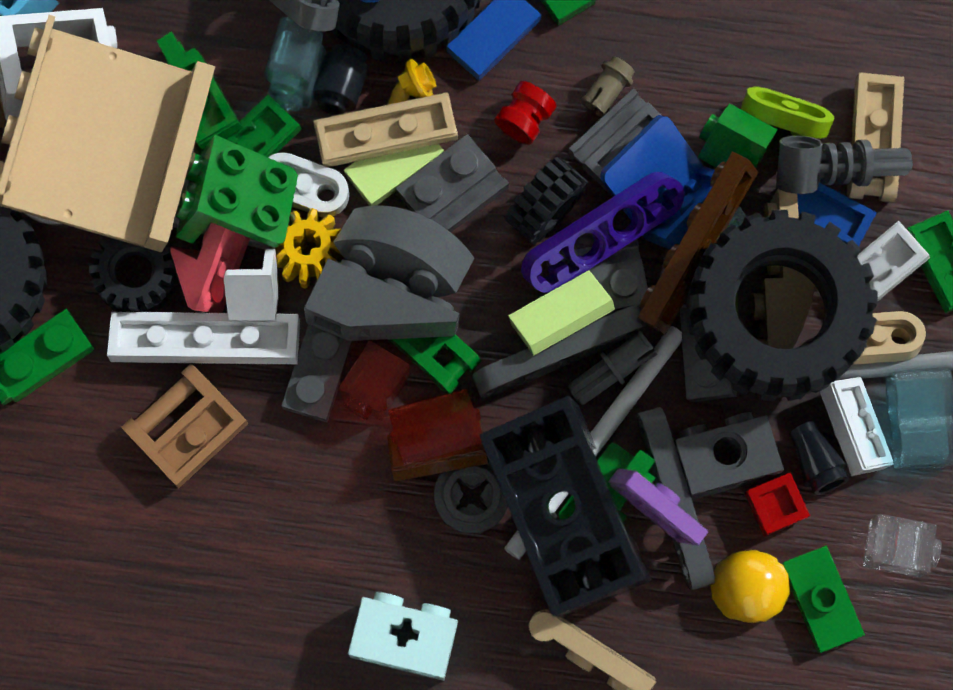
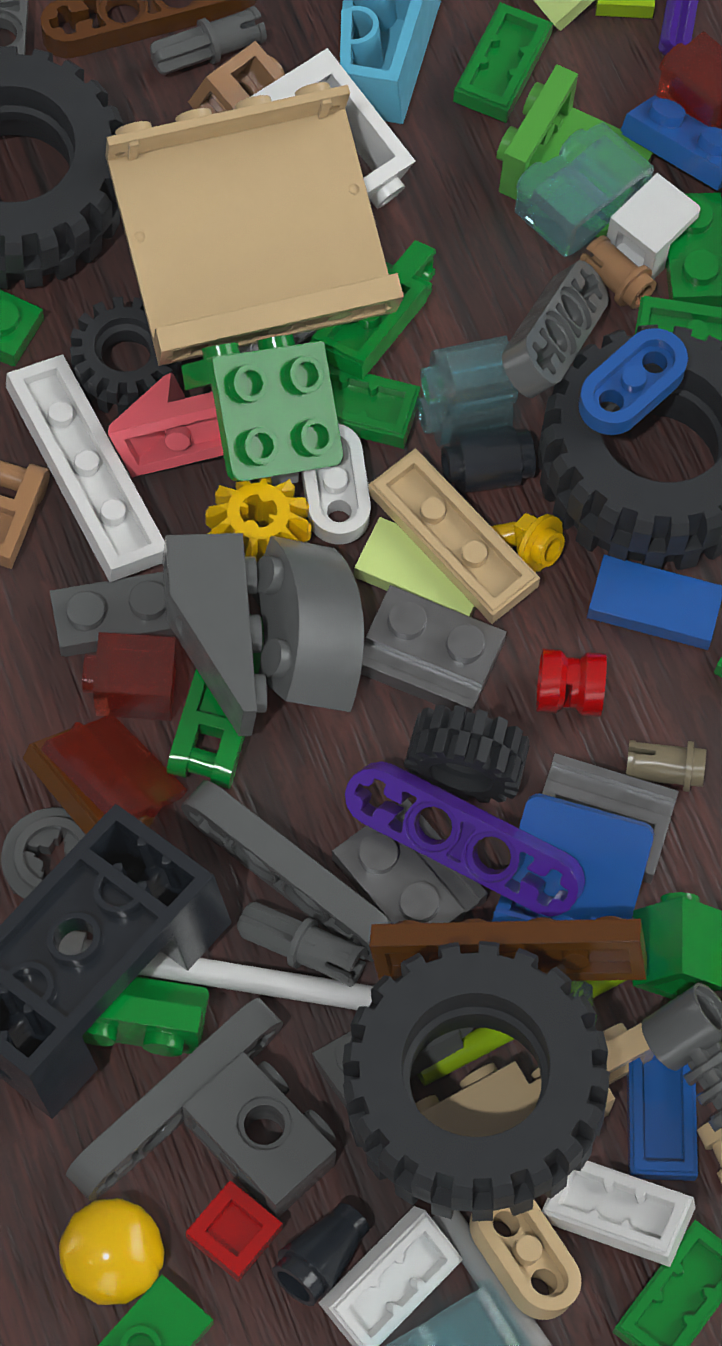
camera: 60 degrees right, 10 degrees down
white panel [224,248,279,321] -> none
yellowish green tile [508,270,615,356] -> none
medium lavender plate [609,468,709,545] -> none

